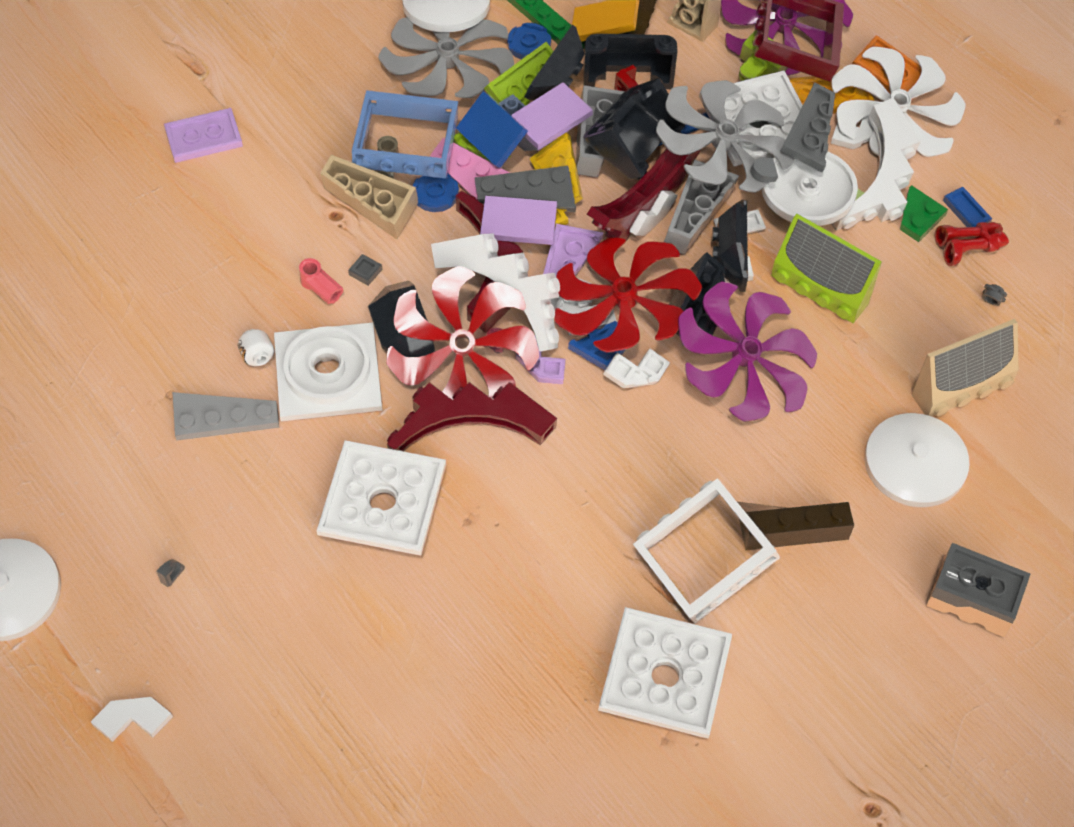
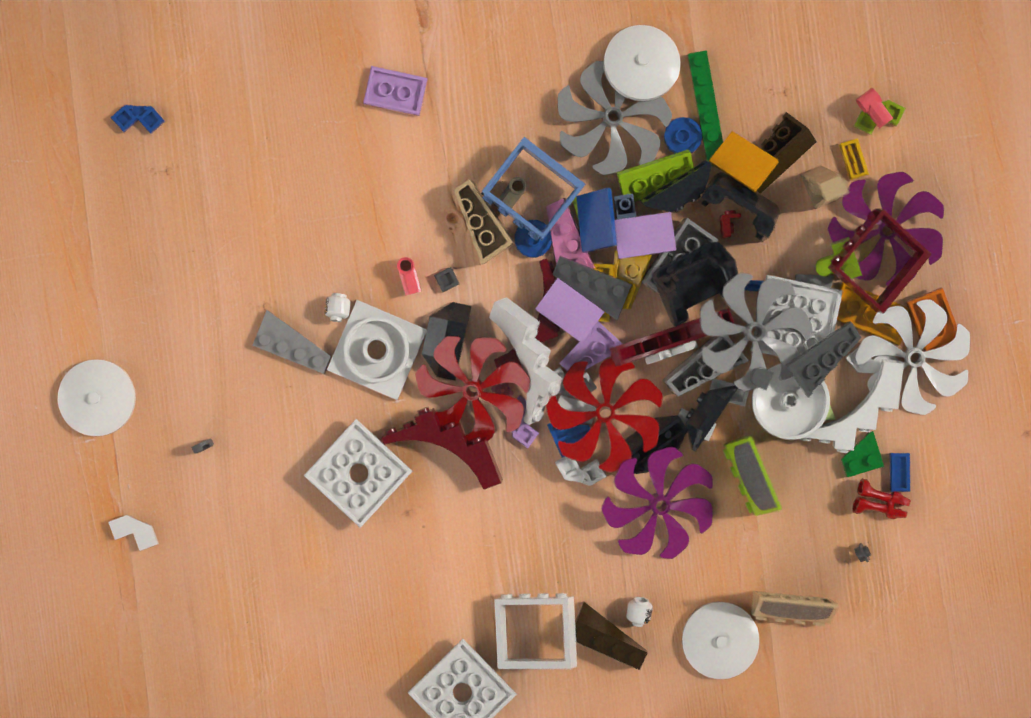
camera: 30 degrees right, 30 degrees up
none -> white head [626,597,653,627]

